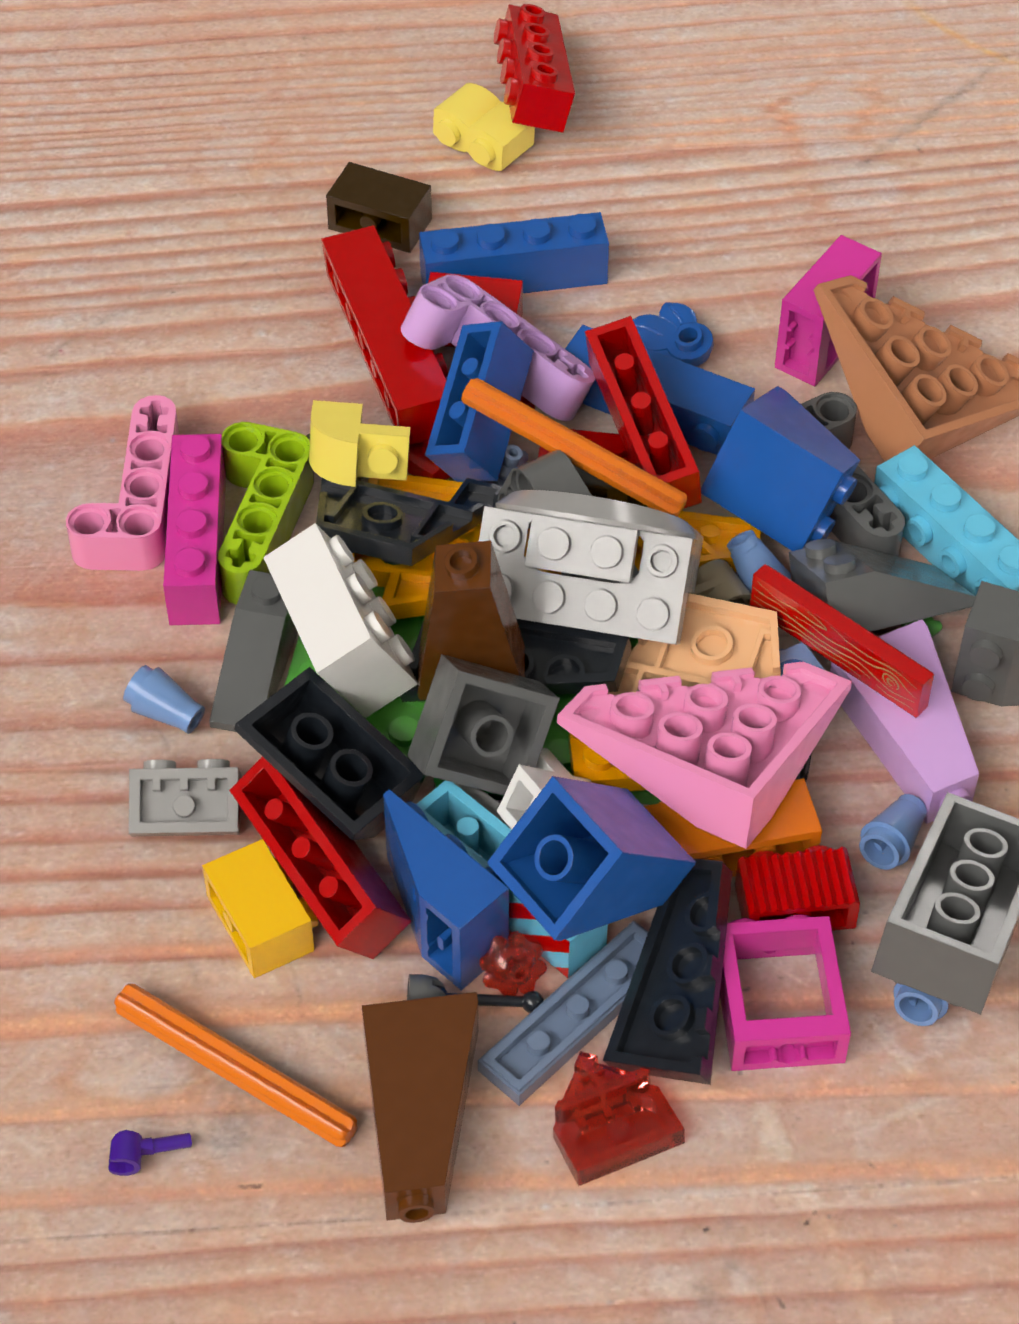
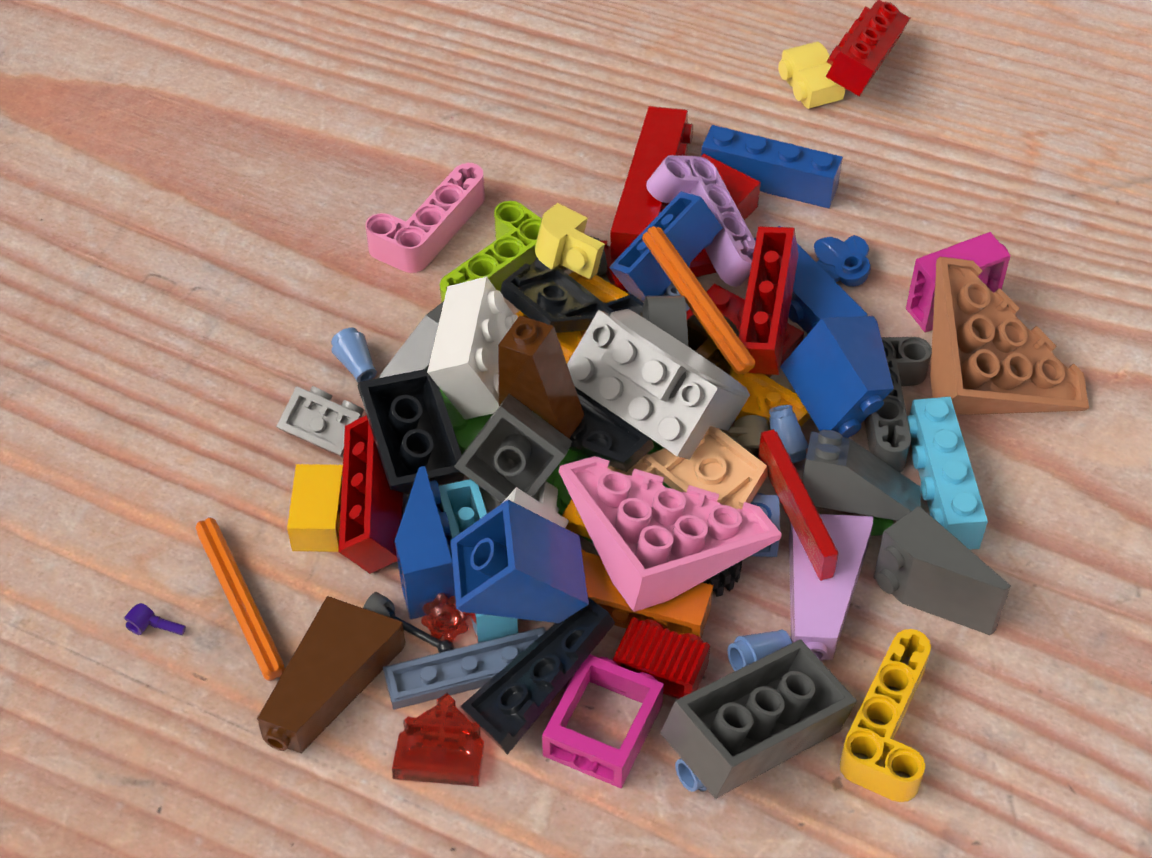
camera: 30 degrees right, 0 degrees up
dark pink brick [163,434,226,626] -> none
dark brown brick [326,162,432,253] -> none

